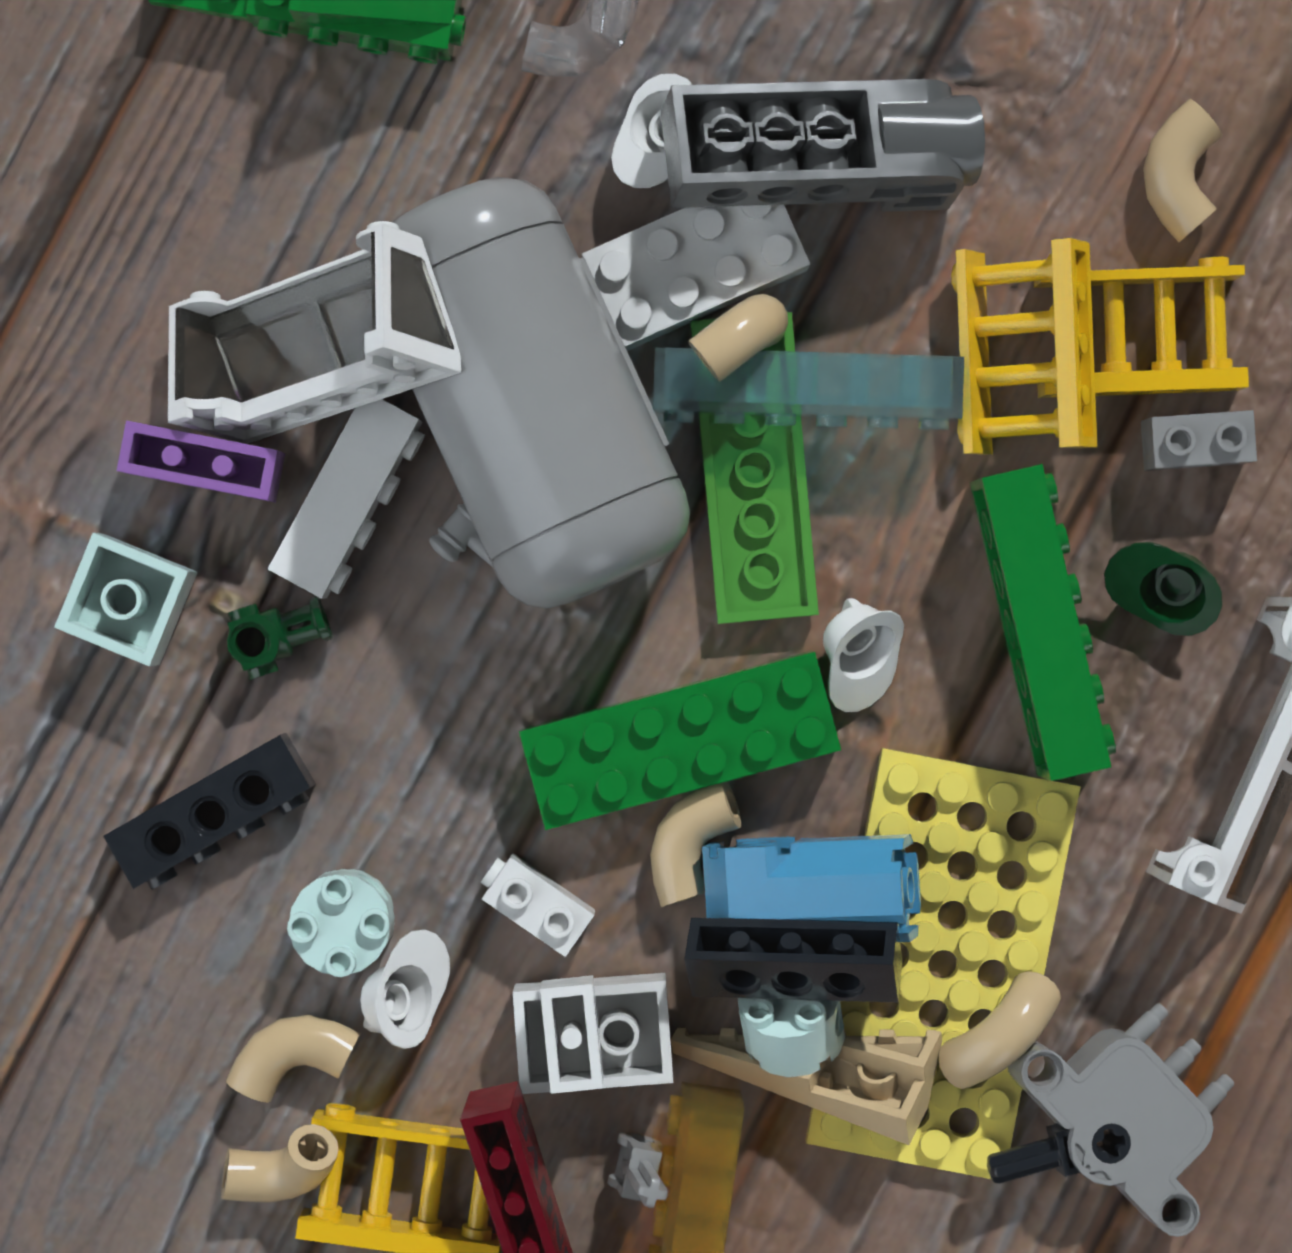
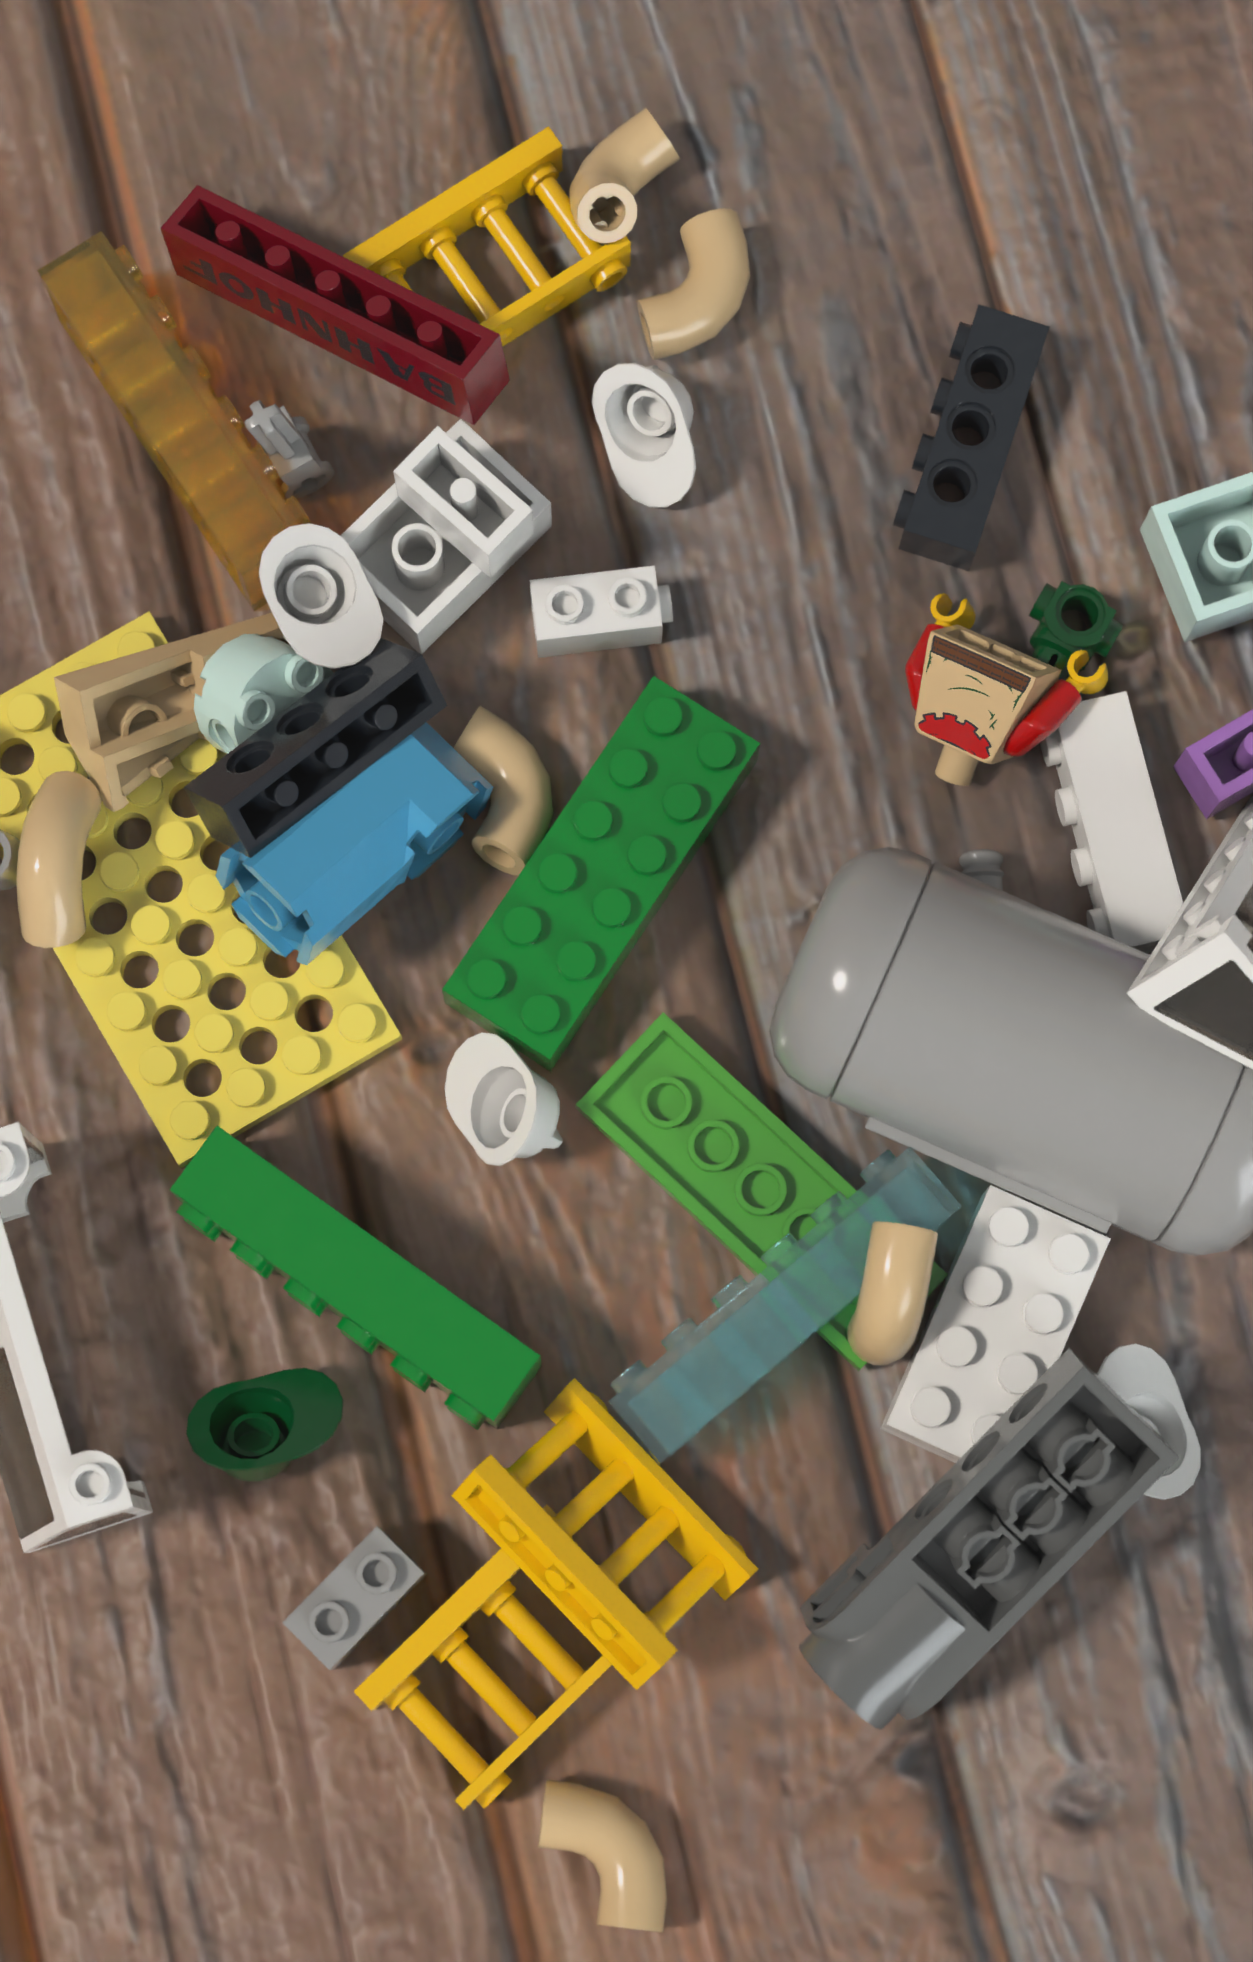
camera: 135 degrees right, 10 degrees down
light aqua brick [287,869,395,977] -> none
none -> white piece [258,523,383,669]
none -> torso [905,593,1108,786]

